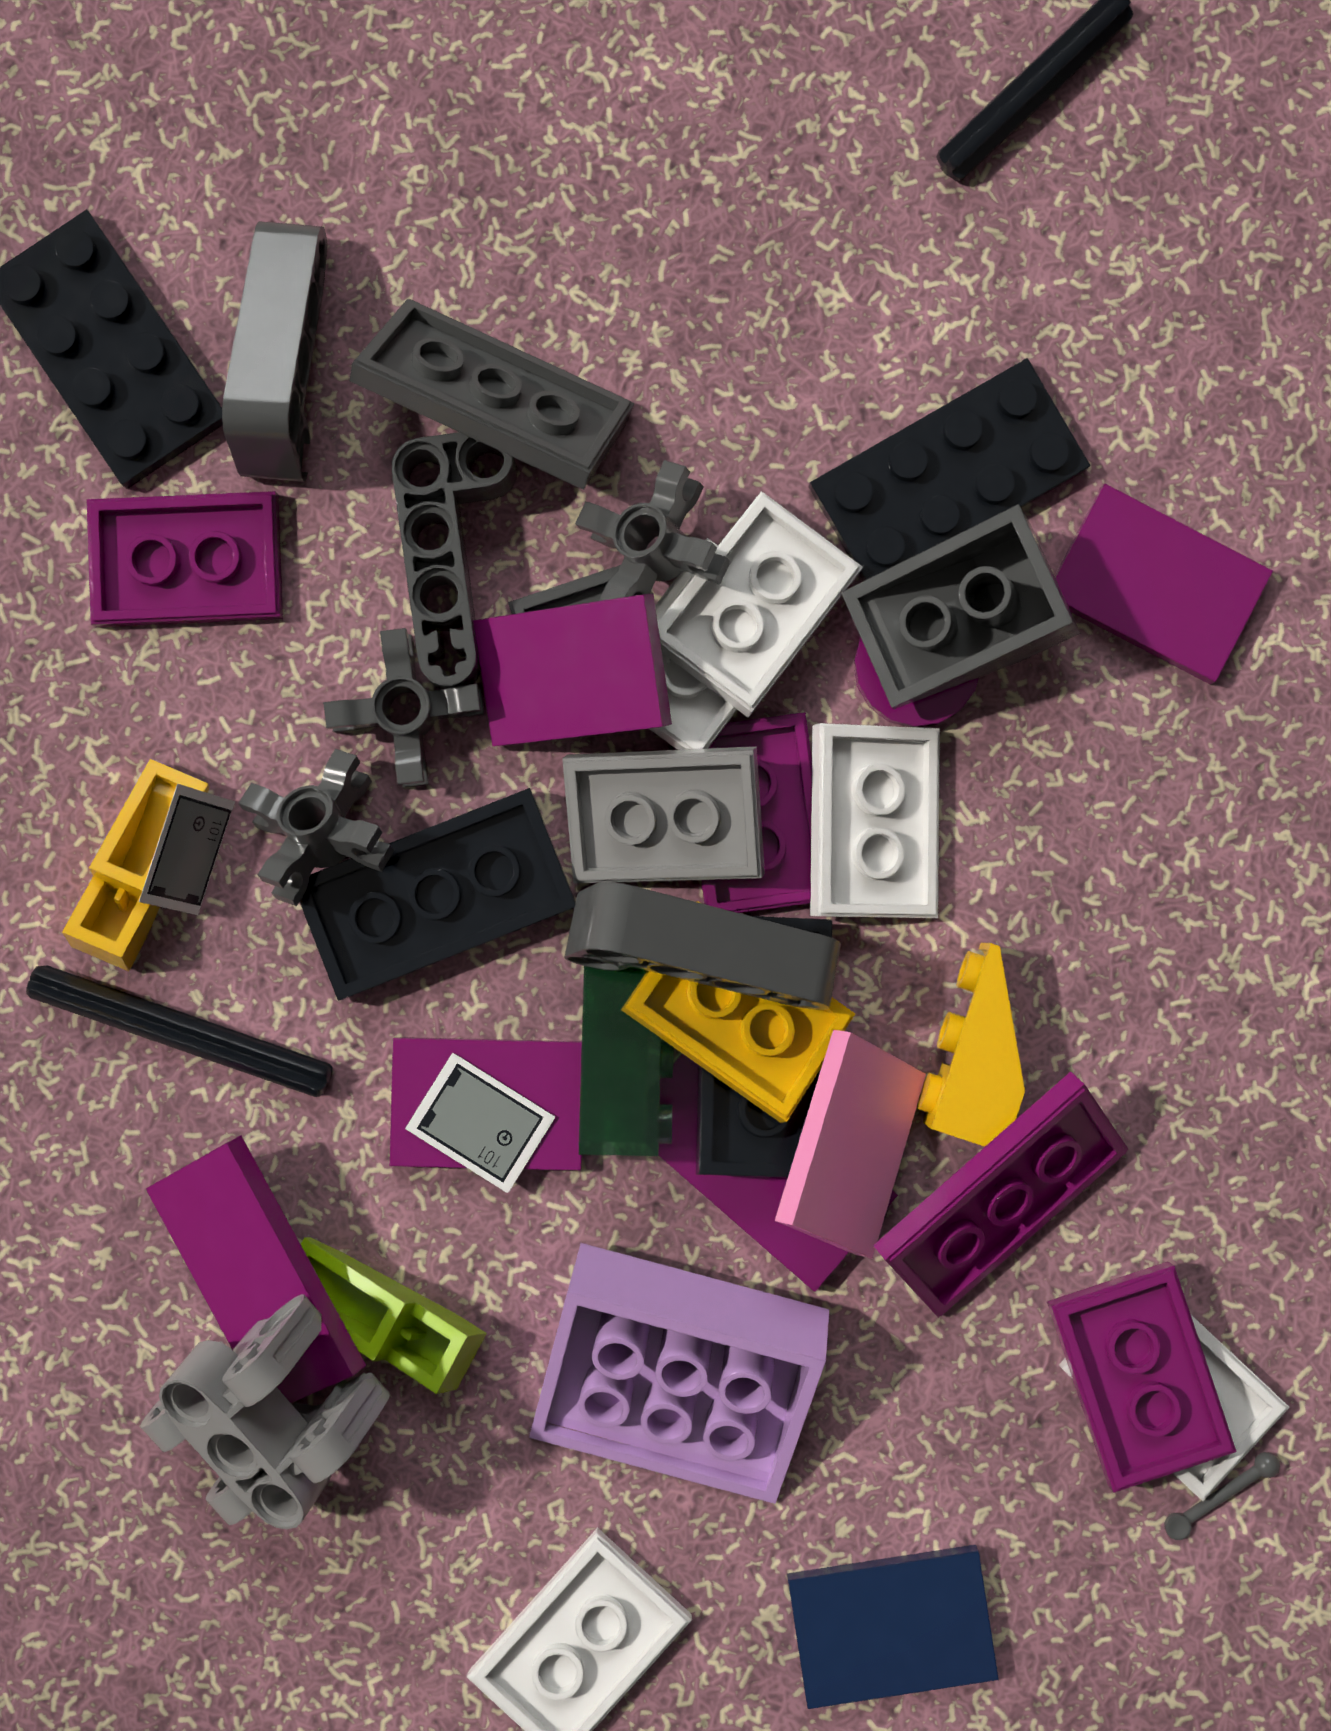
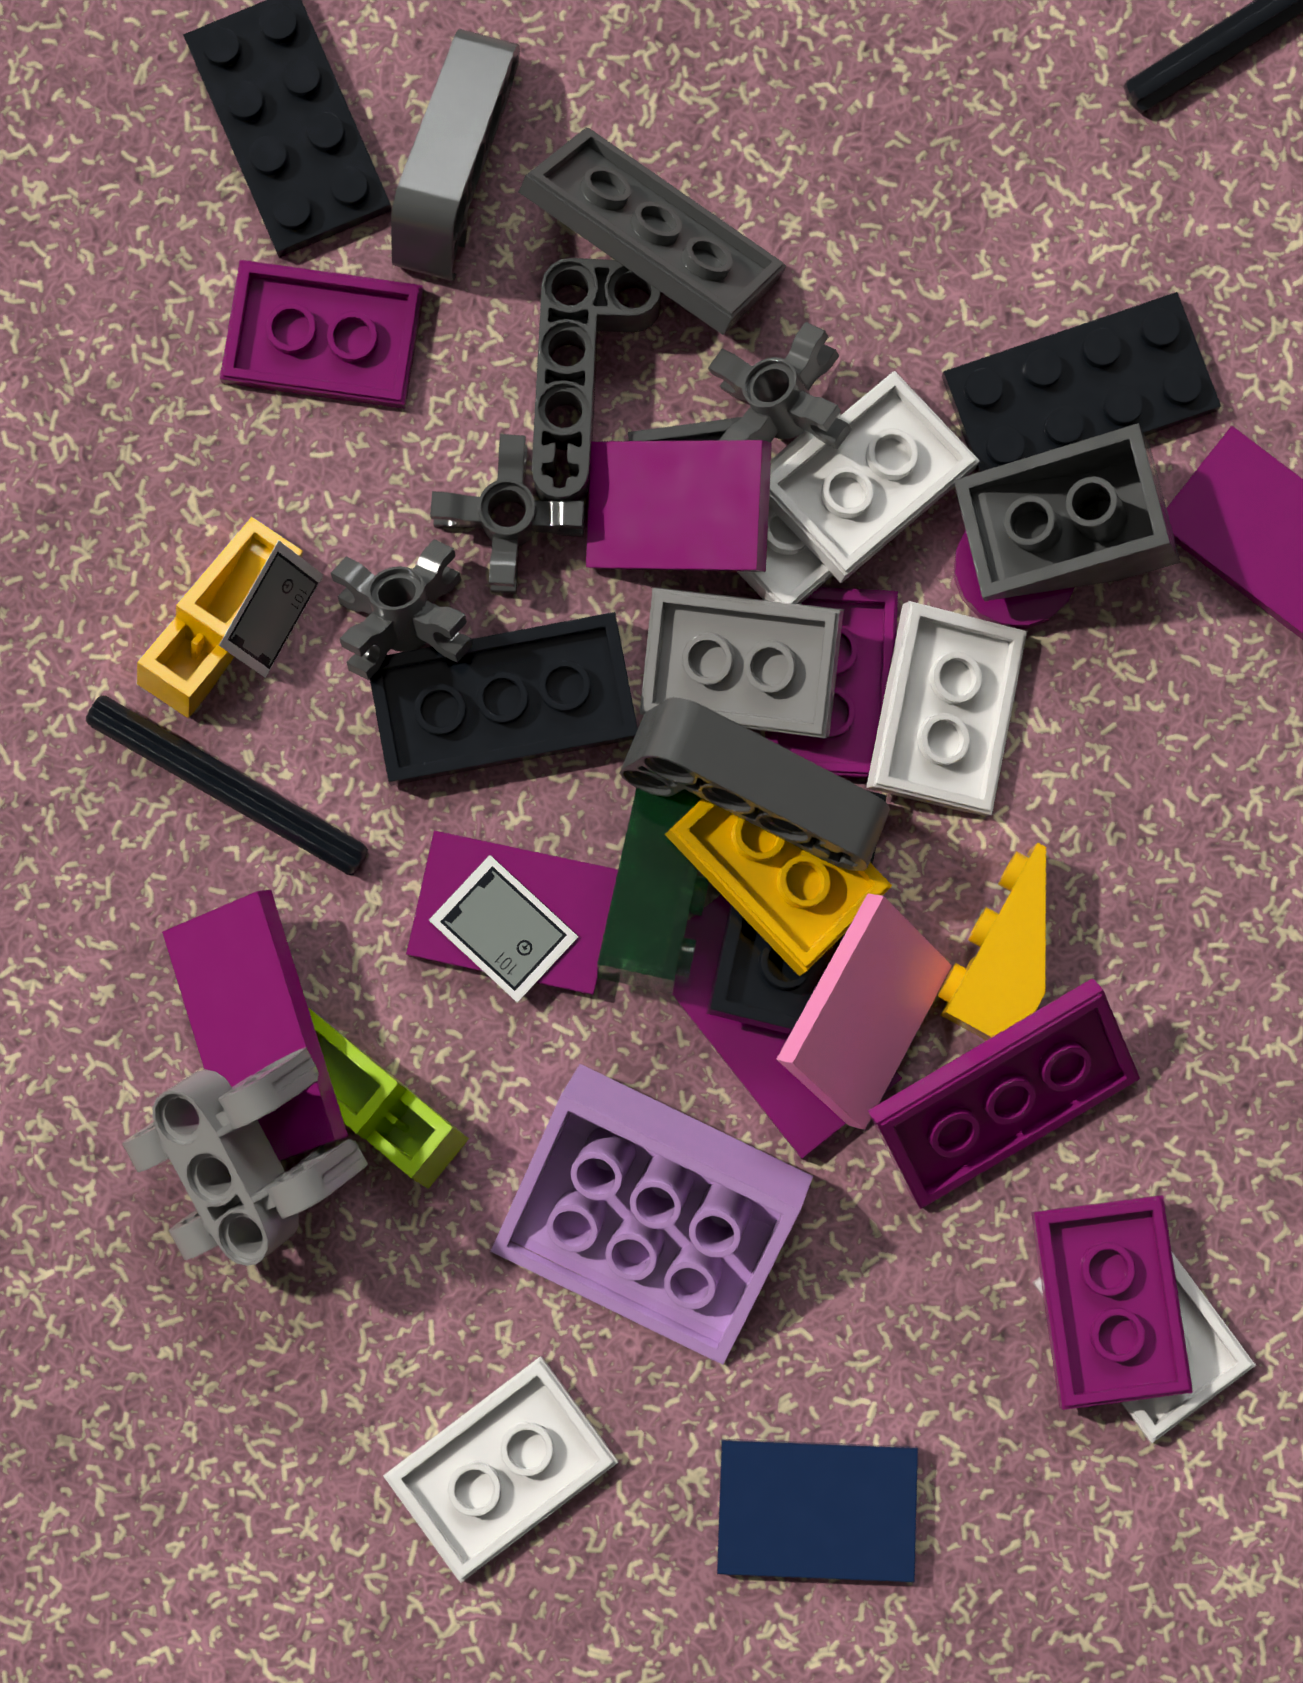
camera: 15 degrees right, 5 degrees down
dark grey hinge [1164,1452,1280,1540] -> none

